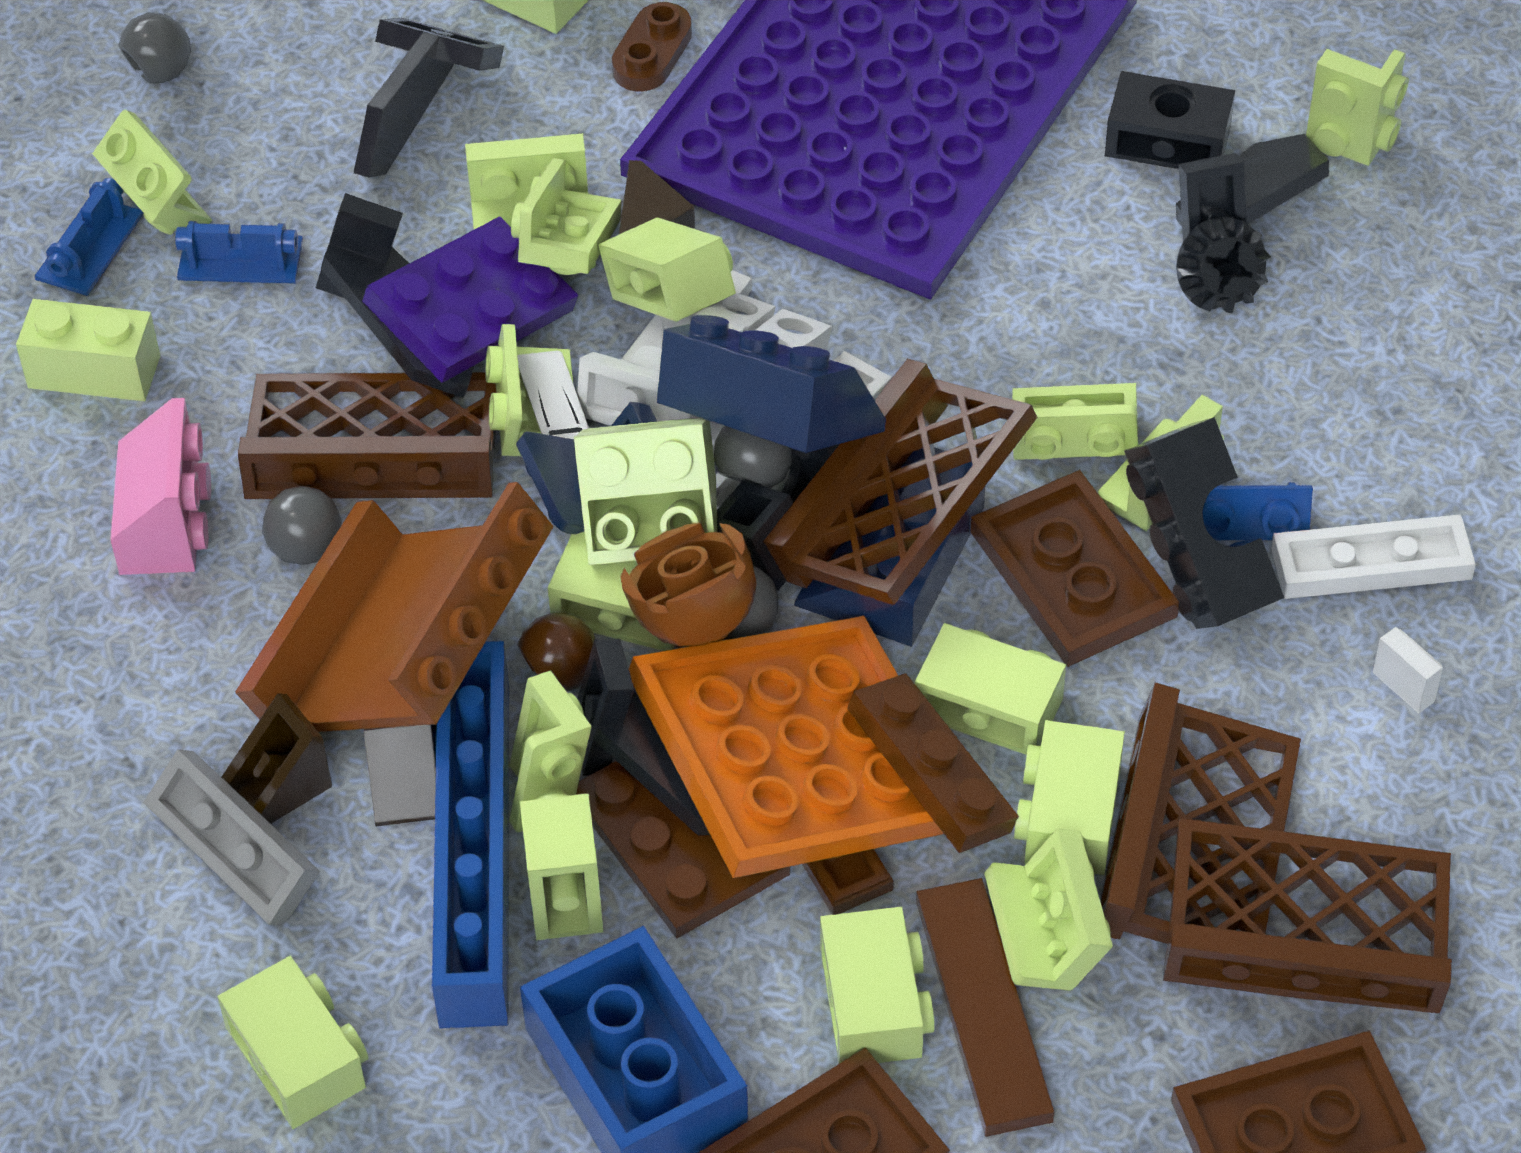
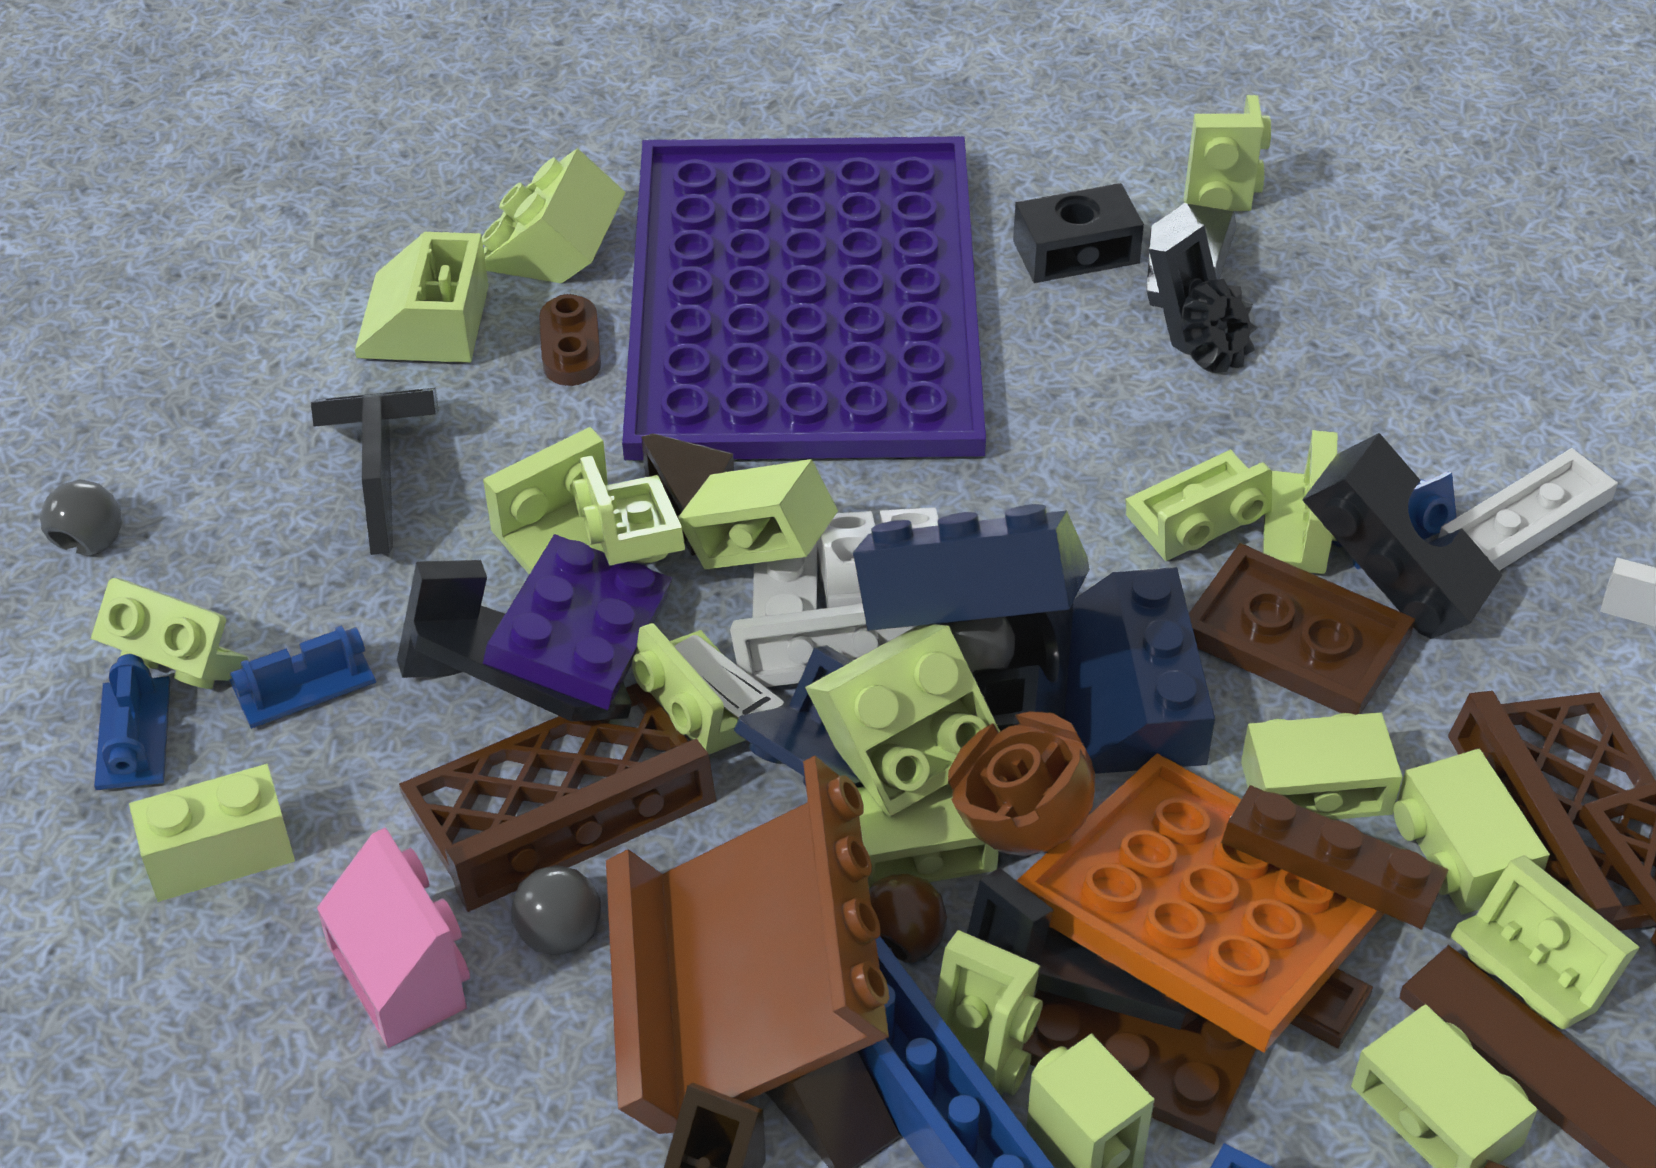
camera: 30 degrees left, 5 degrees down
reddish brown fence [763,358,1038,605] -> none

